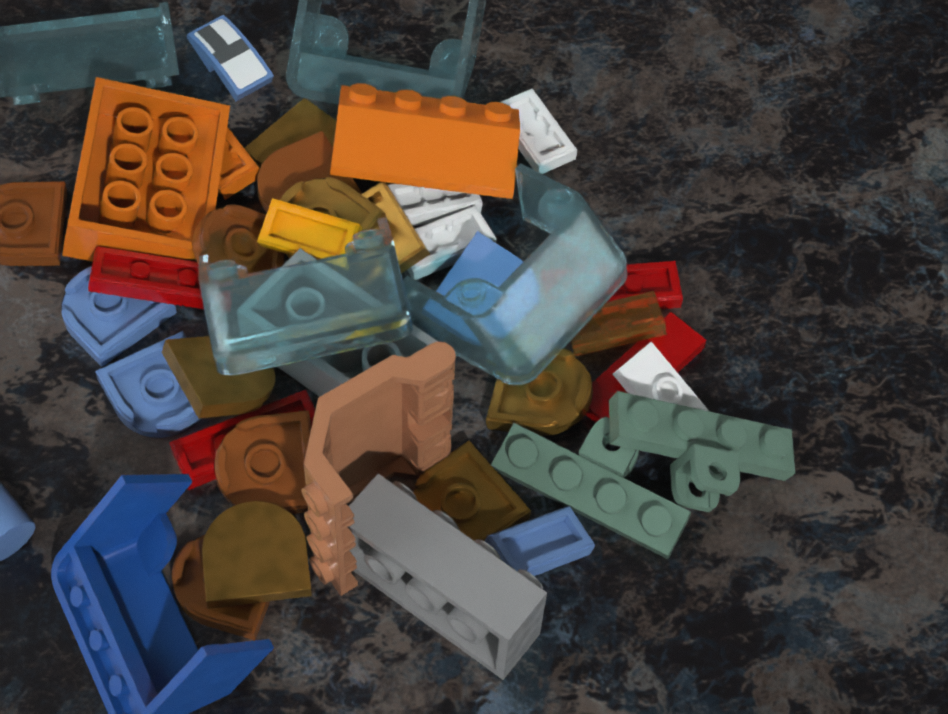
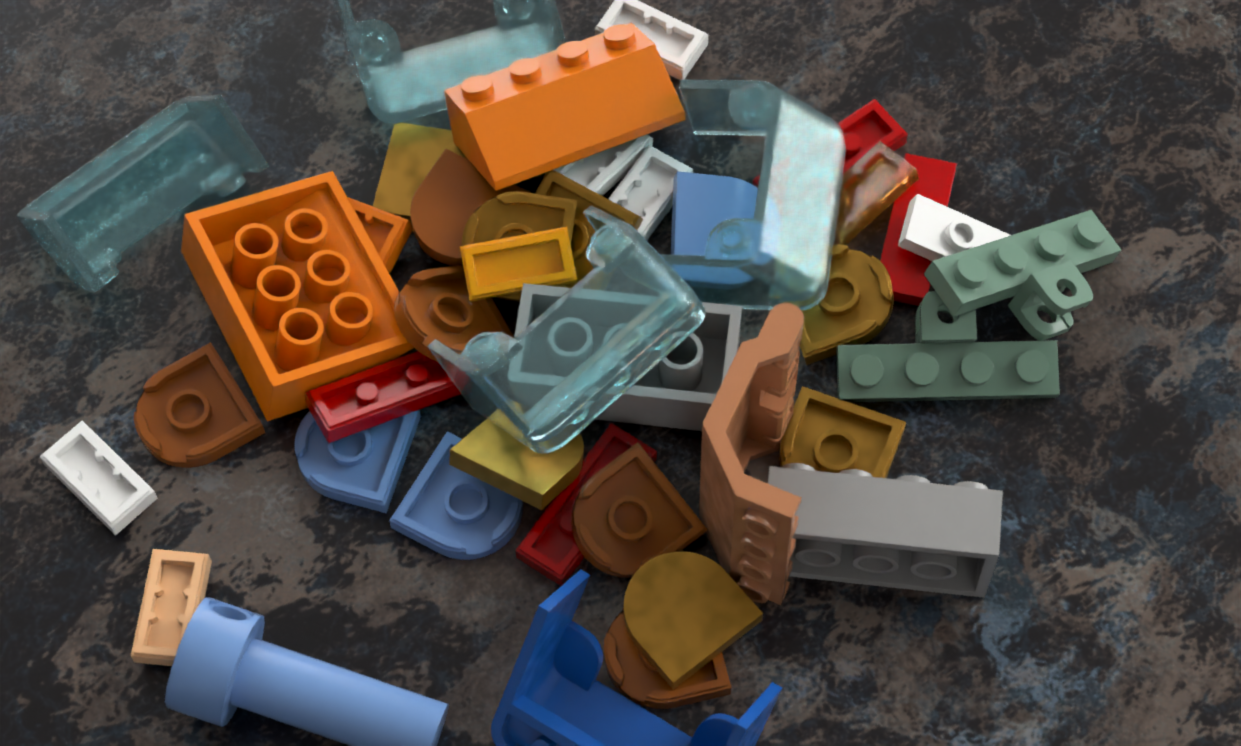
camera: 25 degrees left, 5 degrees up
slope [186,15,274,102] -> none
medium blue tile [485,506,595,576] -> none

